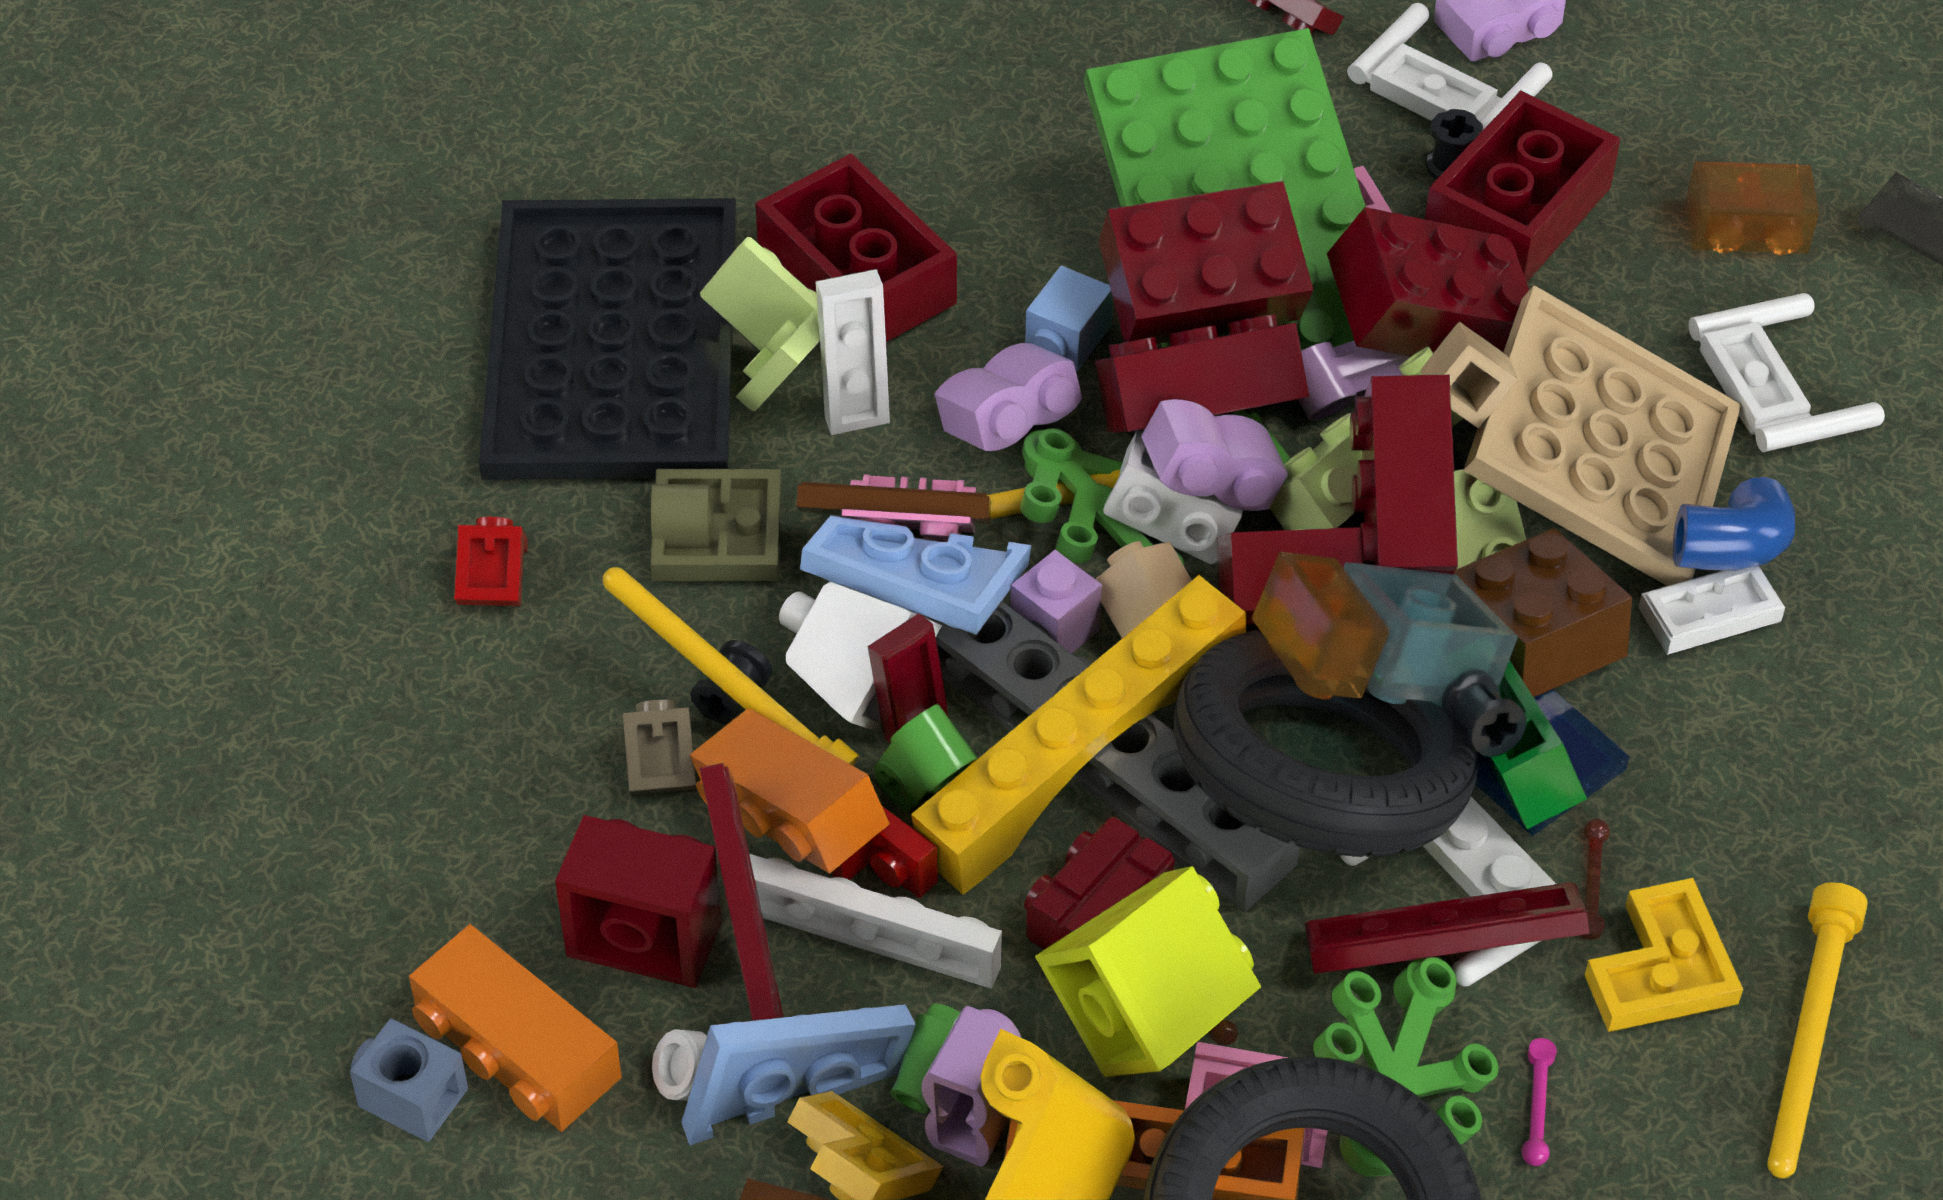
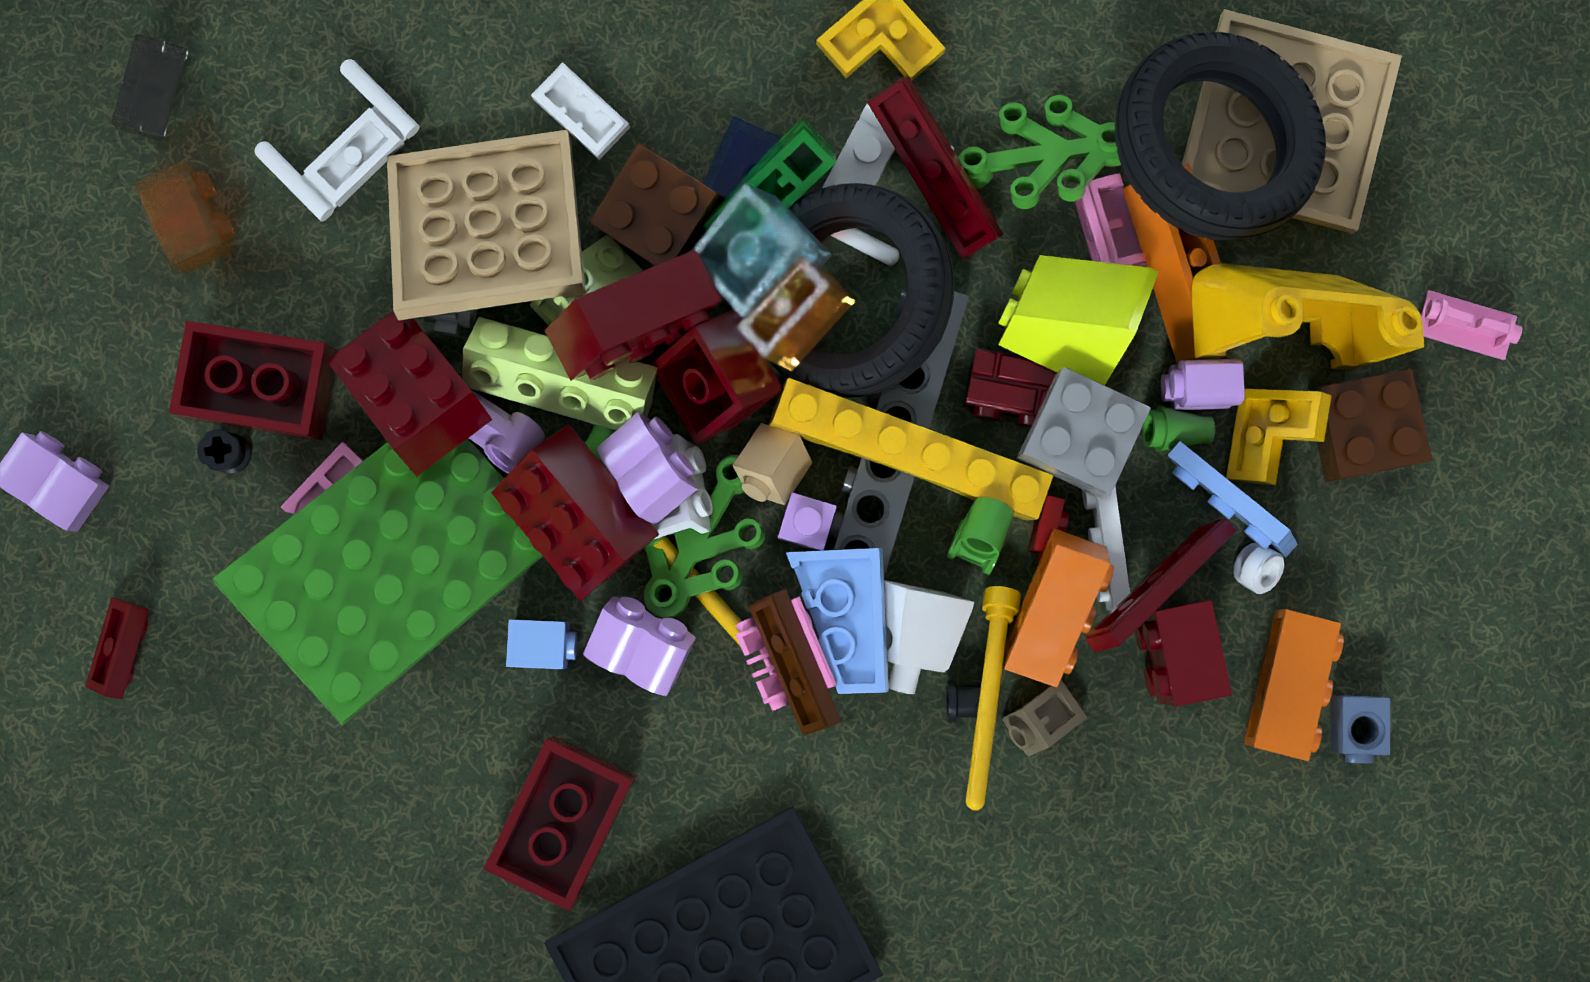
camera: 115 degrees left, 35 degrees up
red bracket [454,516,528,606] -> none
olive plate [650,469,782,581] -> none
yellowish green bracket [700,237,820,412] -> none
white plate [816,269,890,435] -> none
dark red tile [867,613,949,744] -> none
dark red brick [1099,181,1314,344] -> none
white plate [1347,3,1552,130] -> none
tan brick [1421,322,1518,429] -> none
black bush [1442,669,1527,756] -> none
dark pink hinge [1521,1038,1557,1166] -> none
clear red hinge [1580,819,1610,940] -> none
blue cylinder [1673,477,1795,571] -> none
none -> light grey brick [1016,367,1151,498]

